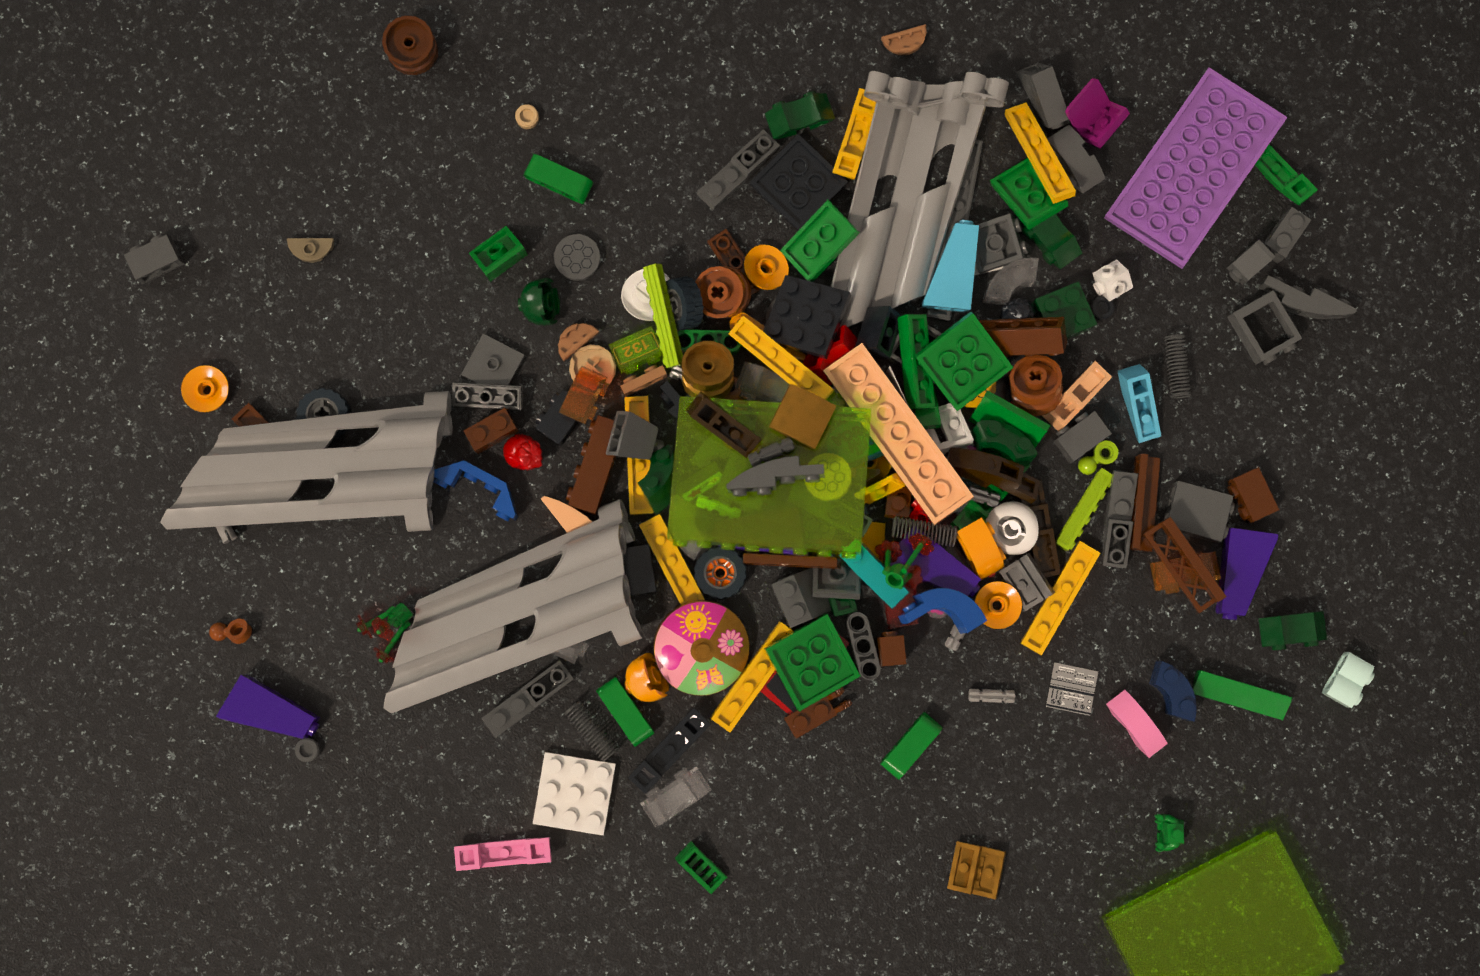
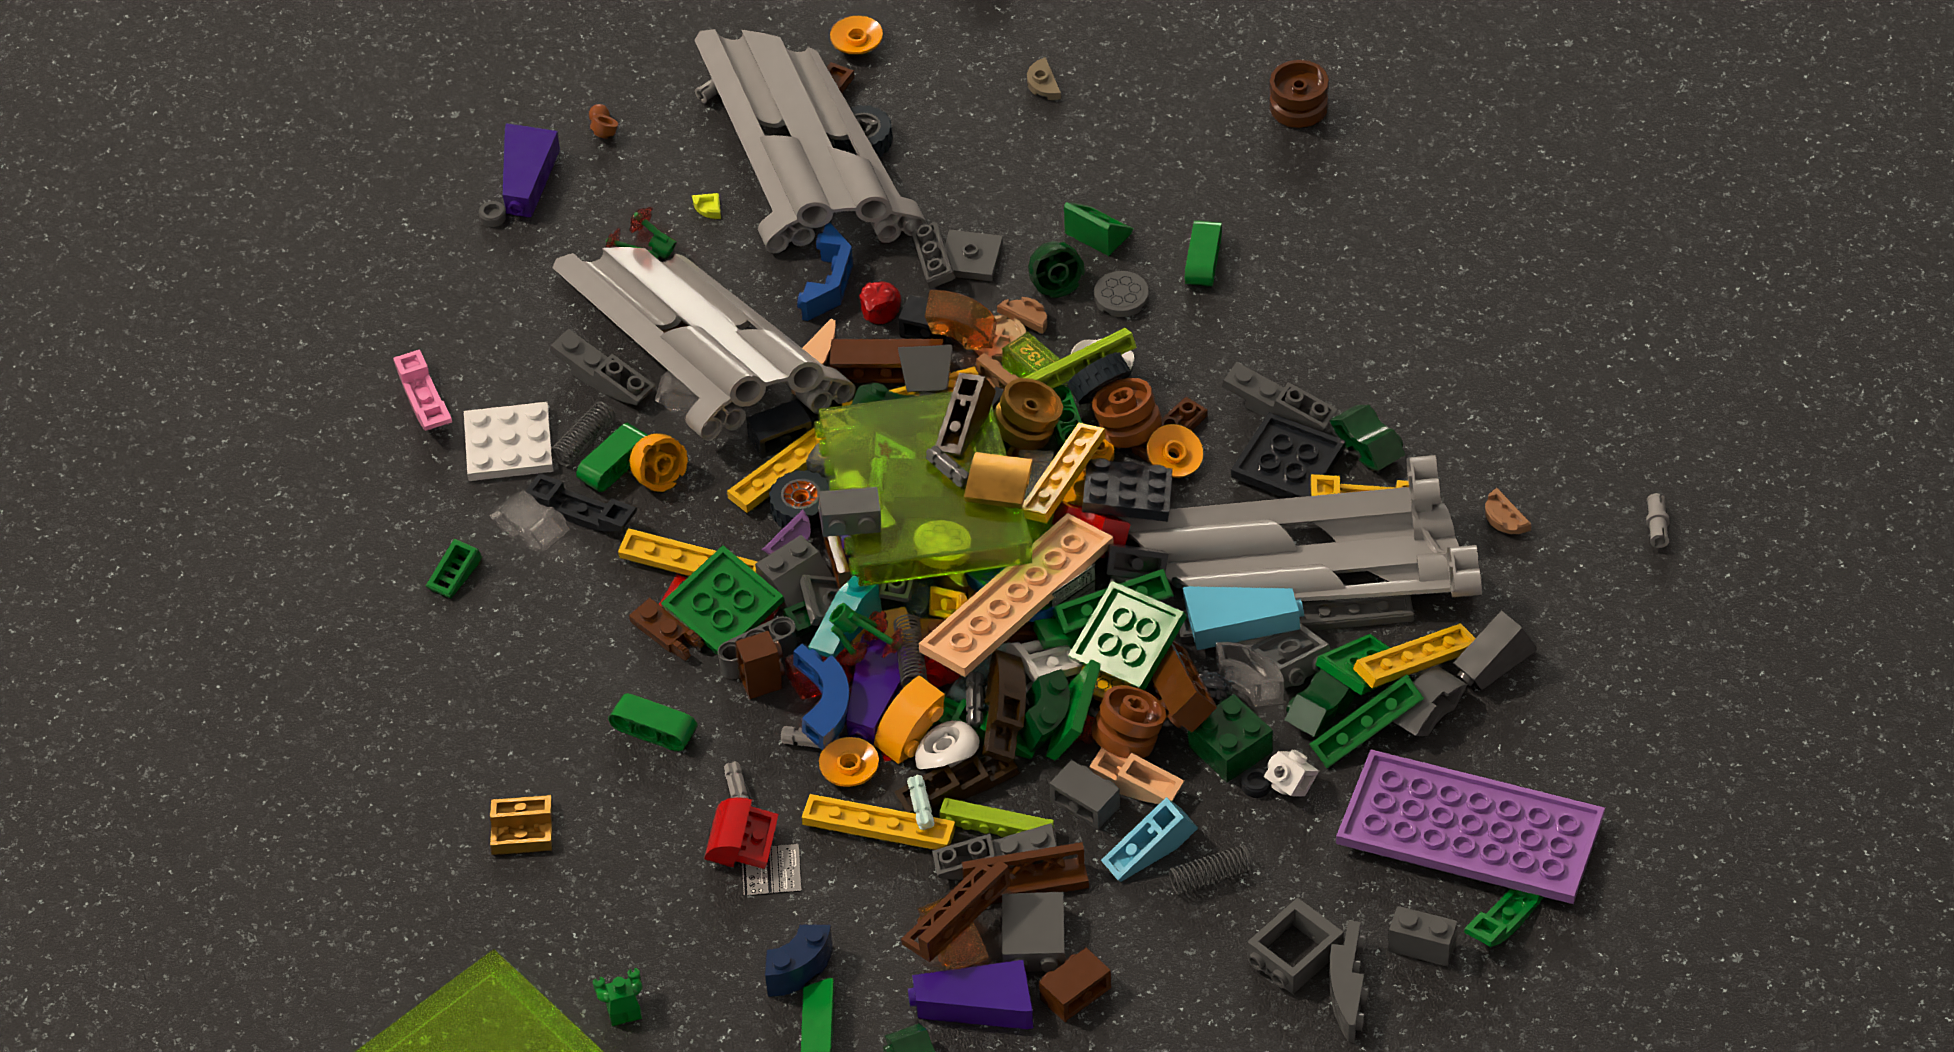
camera: 80 degrees right, 35 degrees down
reddish brown brick [464,408,519,454] -> none
tan tile [515,104,539,129] -> none
dish [653,600,749,696] -> none
dark grey slope [726,456,825,496] -> none
green tile [780,200,860,282] -> none
dark grey plate [999,553,1055,611] -> none
magenta bracket [1065,78,1130,148] -> none
lime plate [1078,441,1118,475] -> none
bright pink brick [1106,690,1168,758] -> none
dark grey slope [1227,240,1275,285] -> none
none -> neon yellow tile [692,193,721,219]
none -> red brick [704,797,779,869]
none -> medium lavender plate [762,510,811,555]
none -> dark grey brick [819,487,881,537]
none -> light aqua axle [907,775,935,830]
none -> green slope [1309,674,1424,768]

